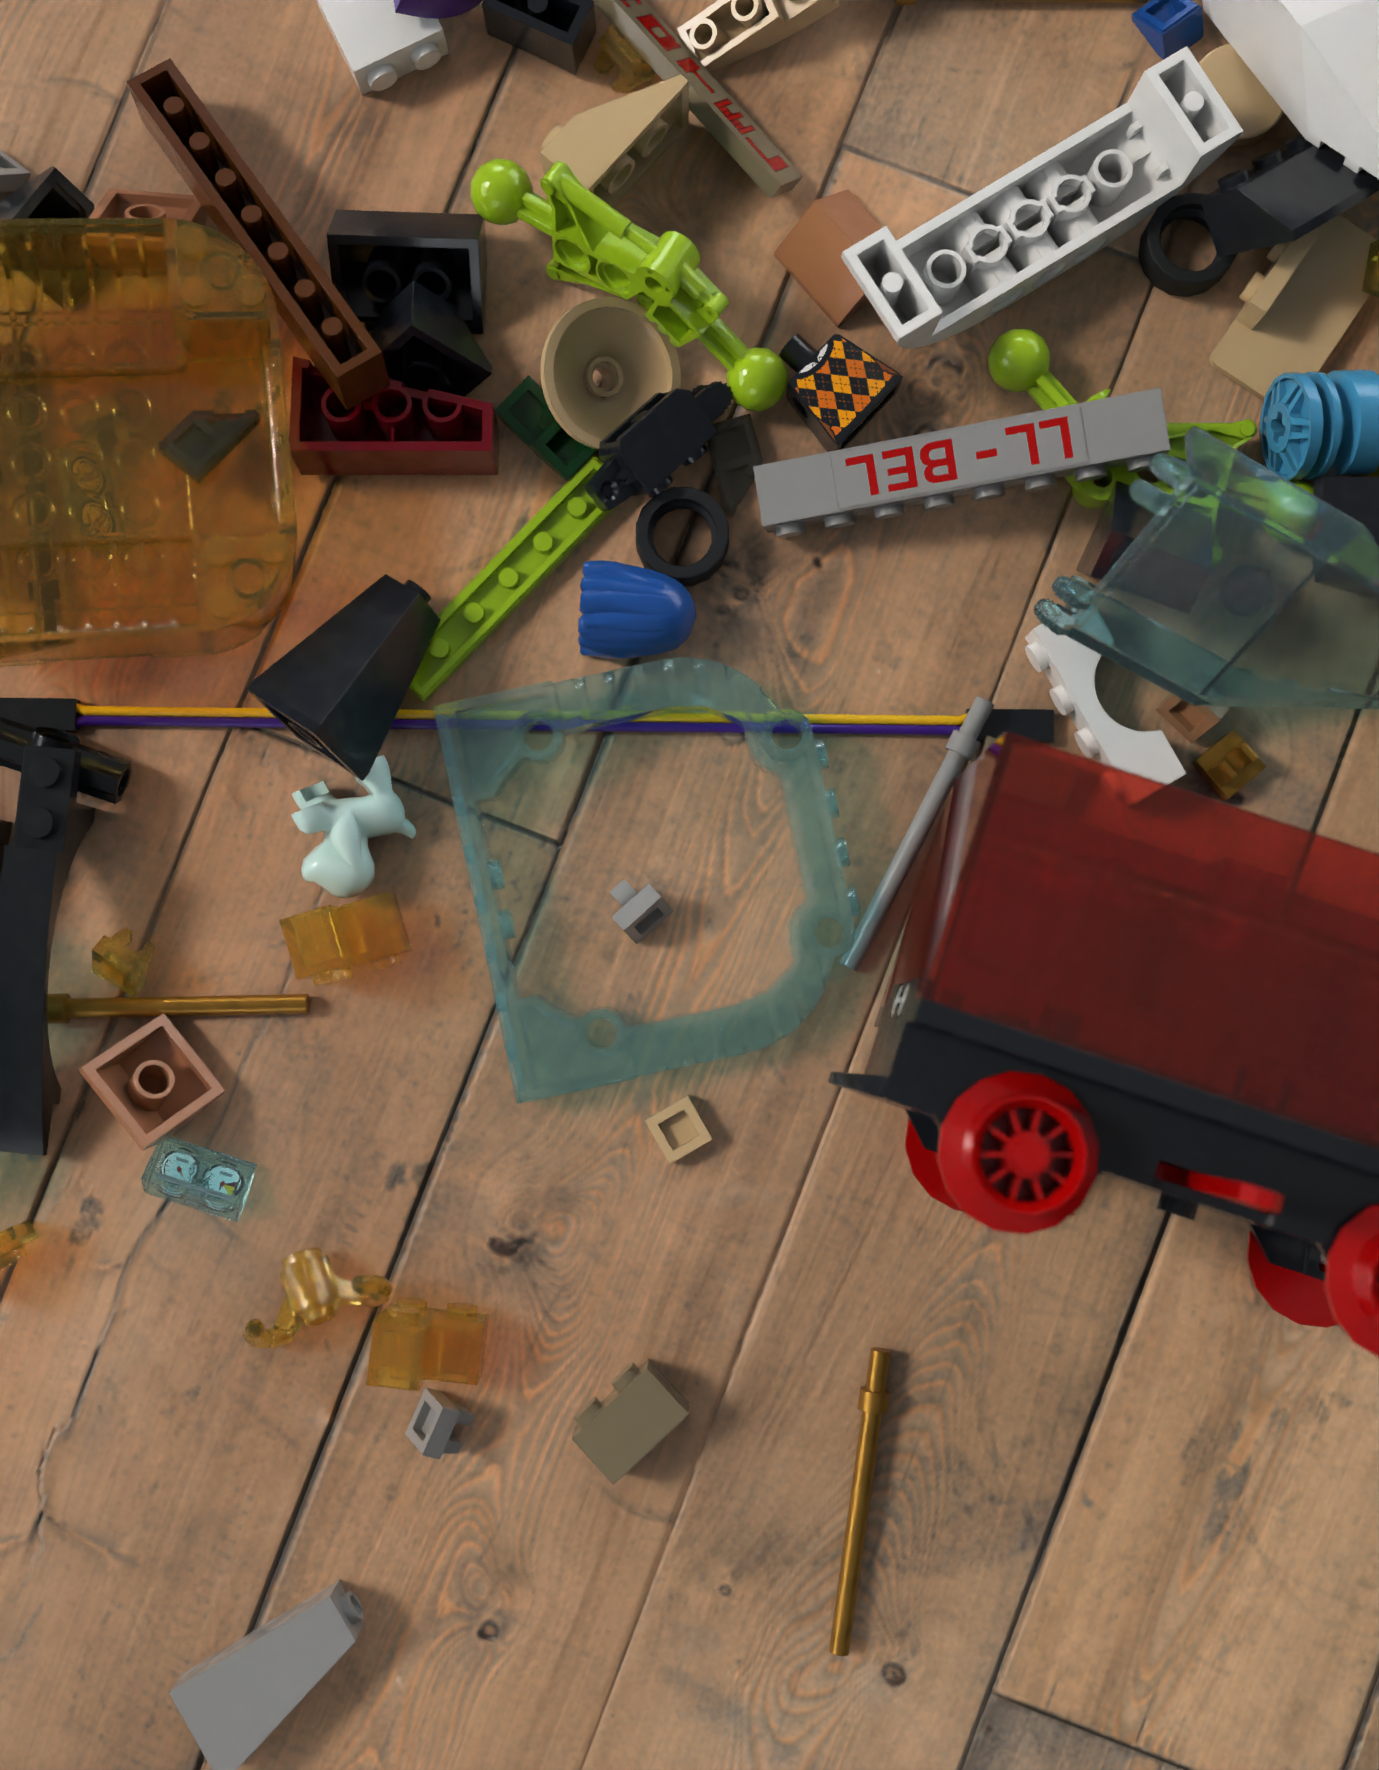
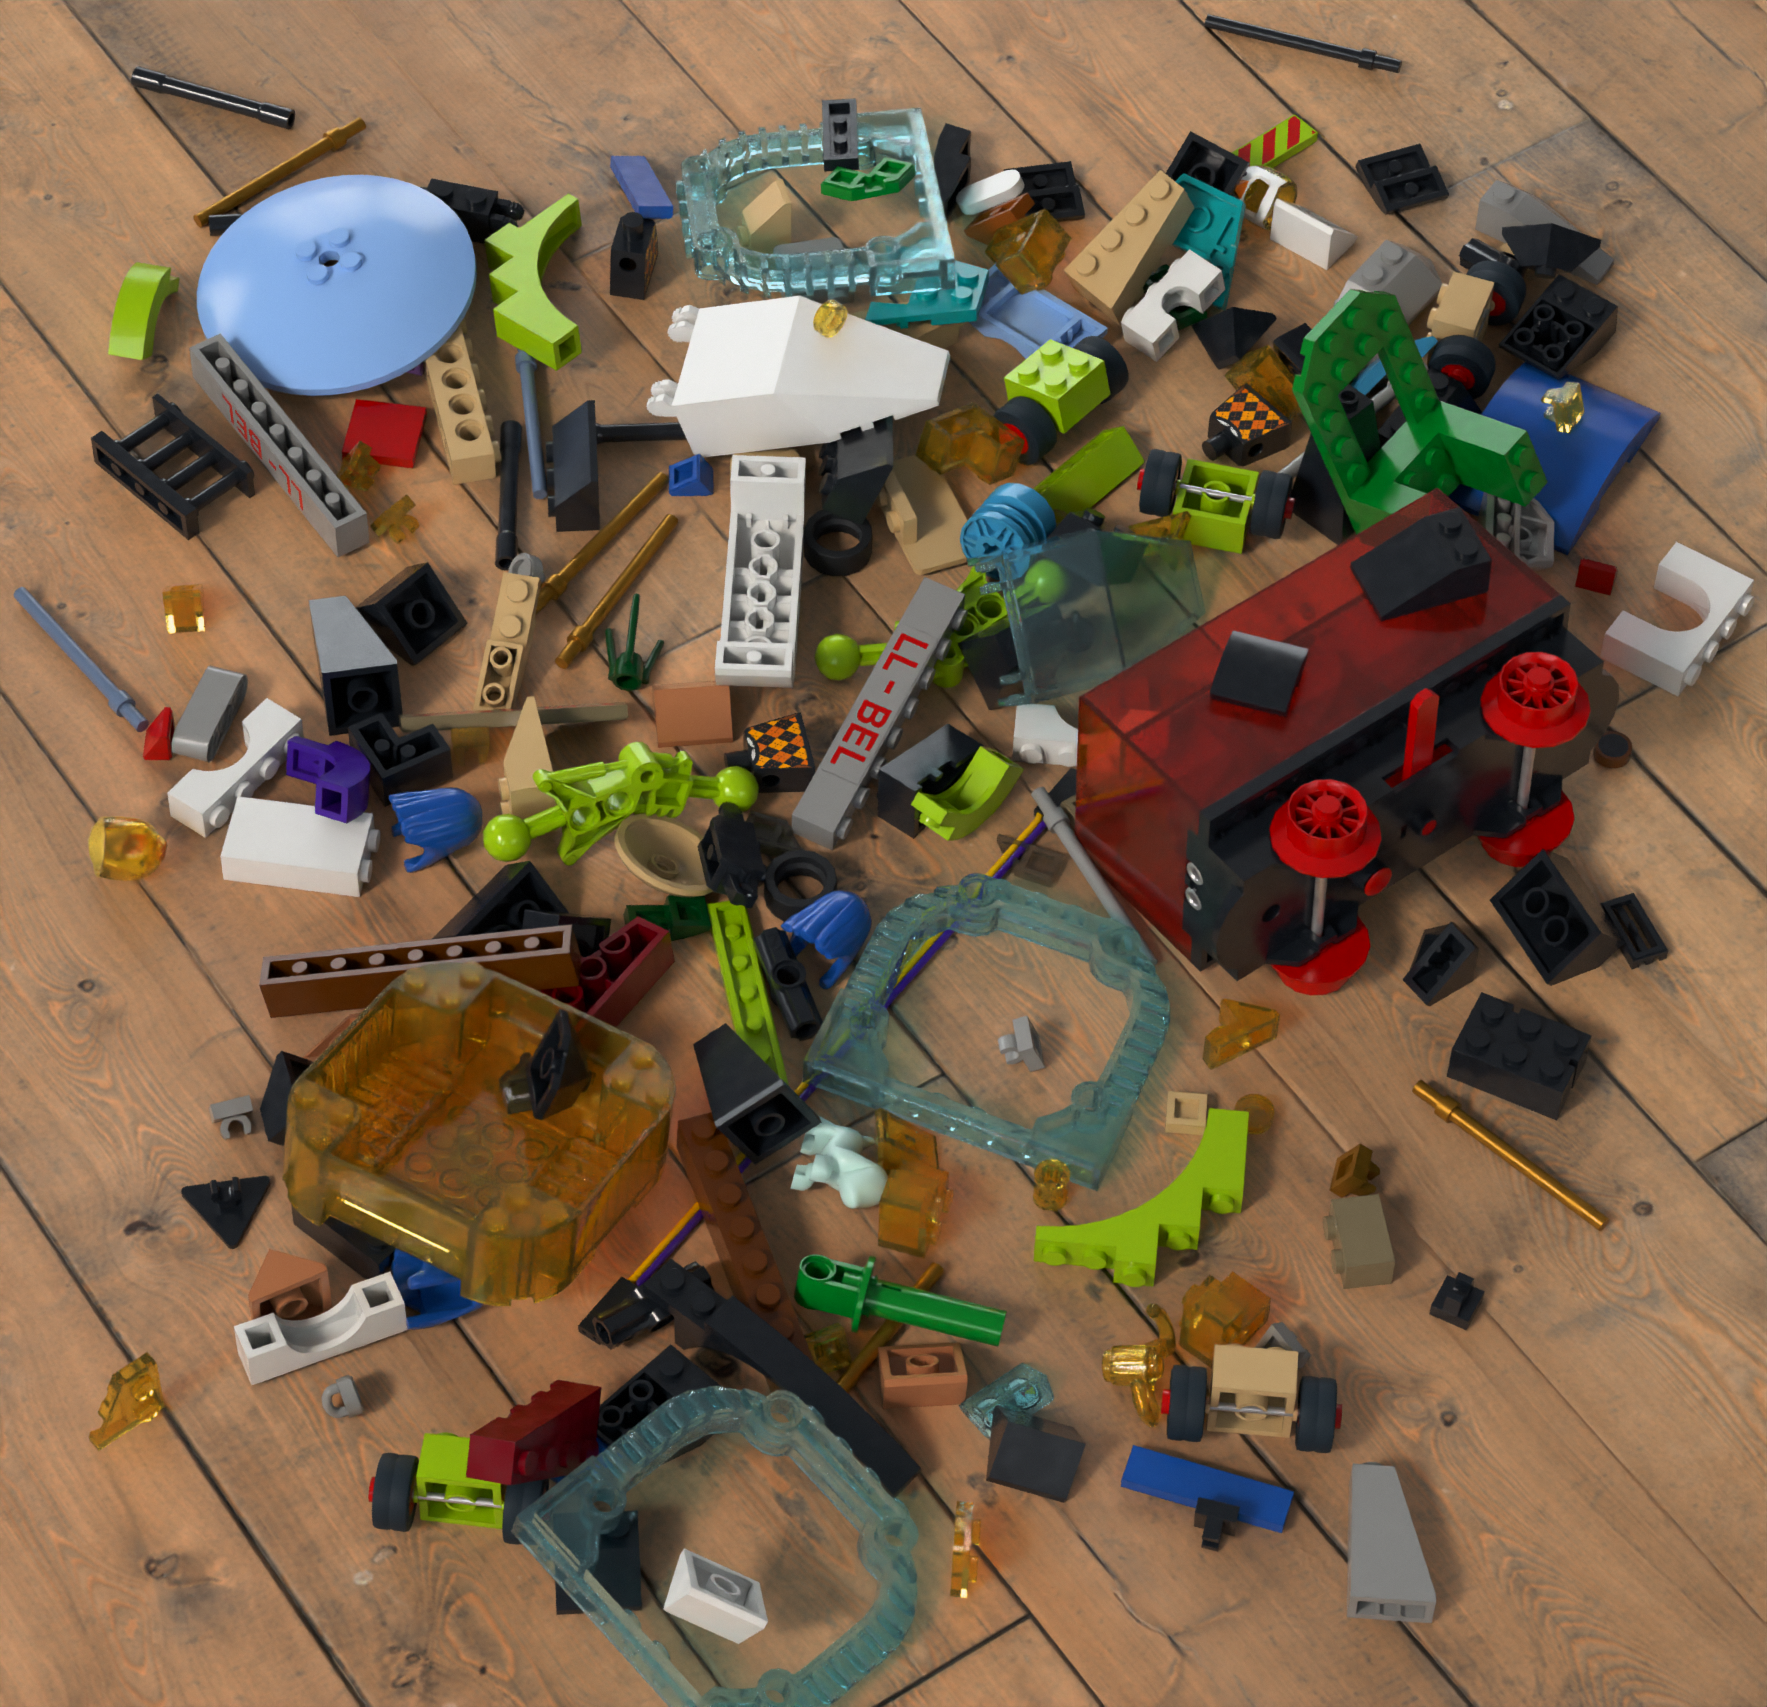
camera: 55 degrees left, 35 degrees down
none -> blue hair [388,787,483,873]
none -> black slope [525,1009,592,1120]
none -> pearl gold bar [555,514,679,669]
none -> dark green plant [605,593,664,691]
none -> reddish brown brick [676,1112,815,1414]
none -> black piece [753,927,823,1041]
none -> green piece [794,1254,1007,1347]
none -> clear yellow slope [874,1108,939,1176]
none -> black wedge [876,723,984,839]
none -> lime arch [911,746,1024,841]
none -> black slope [986,1405,1086,1503]
none -> clear smoke tile [997,834,1065,888]
none -> lime arch [1033,1108,1249,1287]
none -> clear yellow bush [1033,1159,1070,1211]
none -> blue tile [1121,1445,1294,1533]
none -> brick [1161,1343,1342,1453]
none -> black tile [1194,1497,1240,1552]
none -> clear yellow slope [1202,999,1280,1070]
none -> black slope [1209,630,1309,718]
none -> clear yellow tile [1235,1094,1274,1134]
none -> pearl gold tile [1329,1143,1380,1198]
none -> black slope [1402,922,1479,1006]
none -> black tile [1429,1272,1485,1331]
none -> black piece [1447,992,1592,1121]
none -> black slope [1490,849,1626,986]
none -> black tile [1599,893,1668,969]

